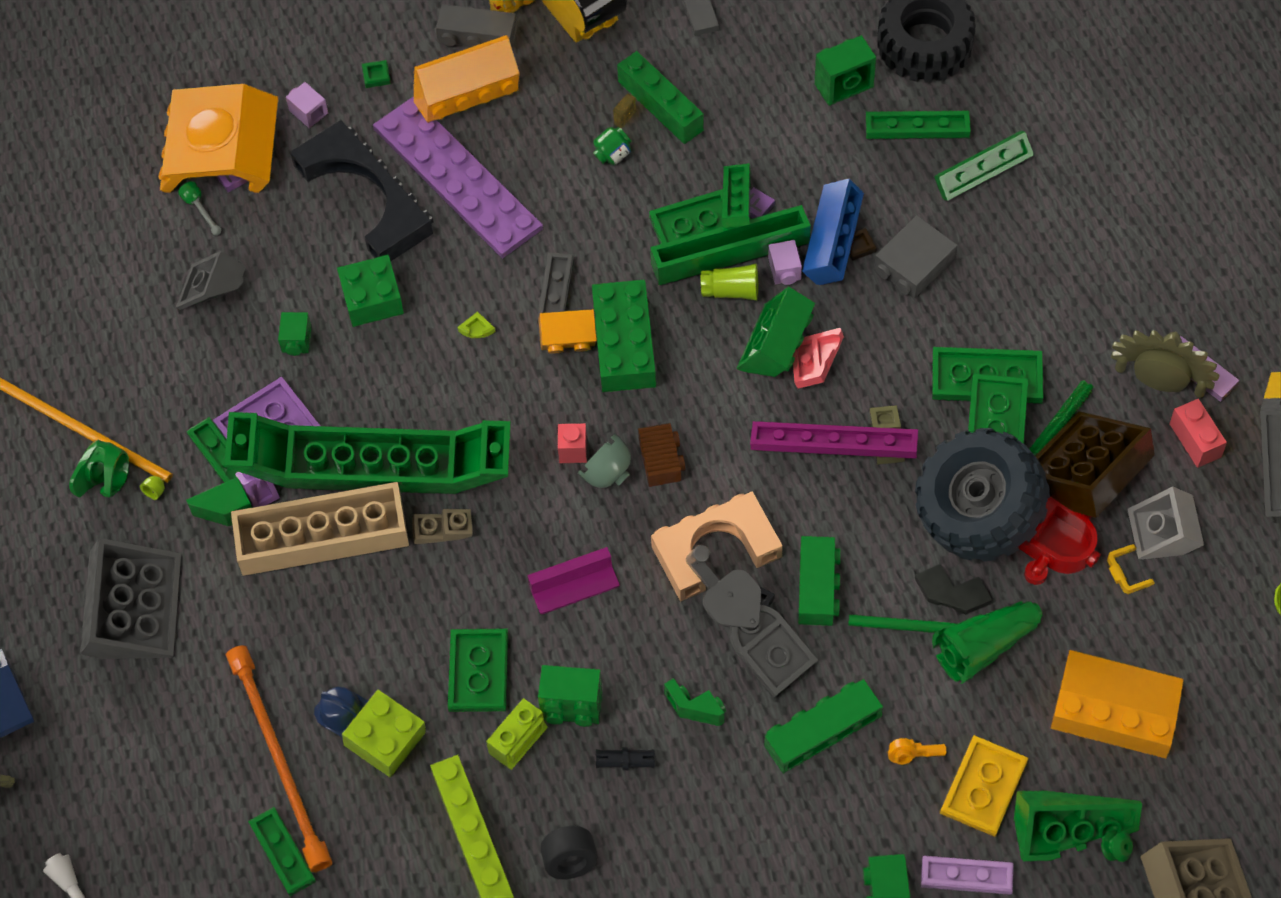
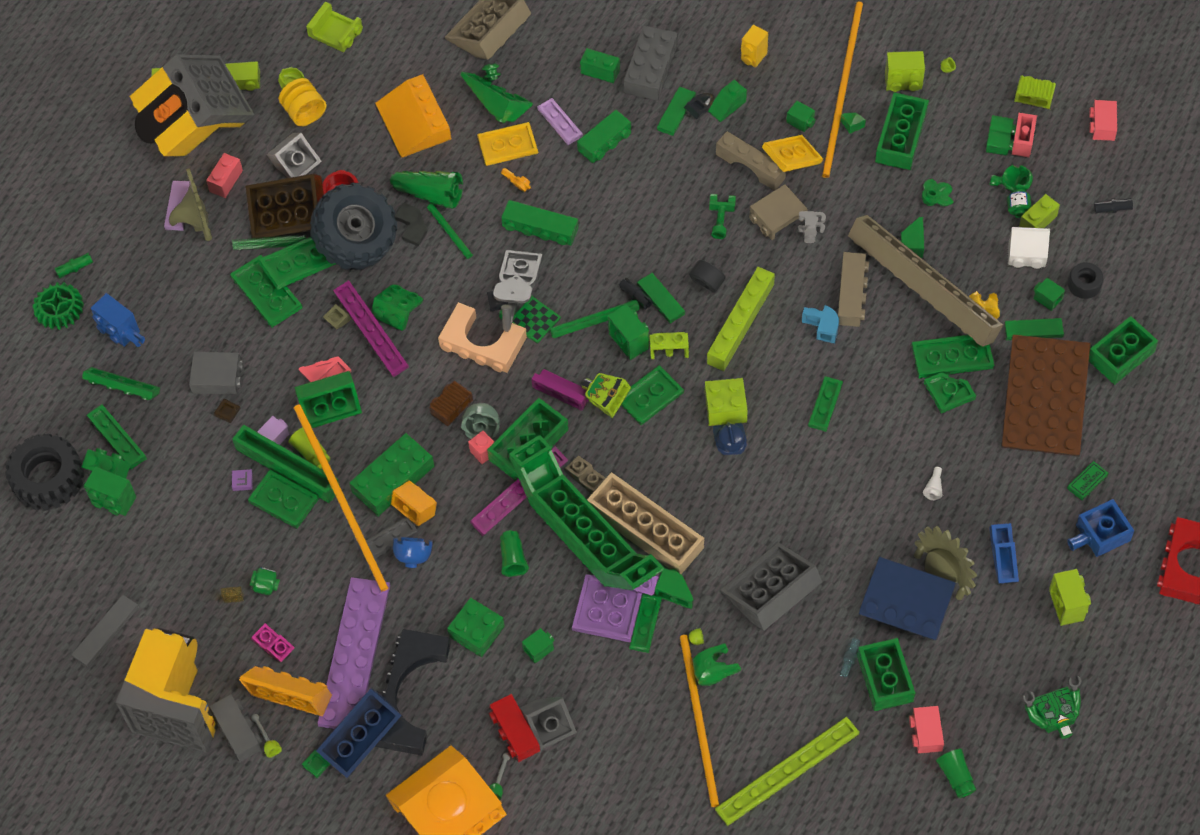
camera: 130 degrees left, 0 degrees up
orange hose [226,645,333,873] -> none
lavender brick [286,82,328,128] -> none
lime tile [457,311,496,338] -> none
green brick [617,51,704,144] -> none
green slope [664,678,726,726] -> none
green plate [722,163,751,228] -> none
green brick [798,536,840,626] -> none
blue brick [802,179,864,285] -> none
yellow piece [1107,544,1155,594] -> none
none -> green gear [33,282,84,330]
none -> green pin [54,253,93,279]
none -> green brick [82,448,131,478]
none -> blue brick [91,293,145,347]
none -> dark pink slope [251,623,295,663]
none -> lime hinge [251,714,282,758]
none -> yellow wheel [278,78,326,126]
none -> light orange piece [294,404,388,592]
none -> dark blue slope [316,687,402,778]
none -> green bracket [371,285,423,331]
none -> blue cylinder [393,537,433,568]
none -> magenta plate [470,446,568,536]
none -> green brick [487,398,569,481]
none -> red brick [489,694,540,762]
none -> green flag [499,295,561,344]
none -> green plant [500,530,529,577]
none -> green axle [550,300,639,338]
none -> lime torso [582,373,631,418]
none -> green tile [637,273,685,324]

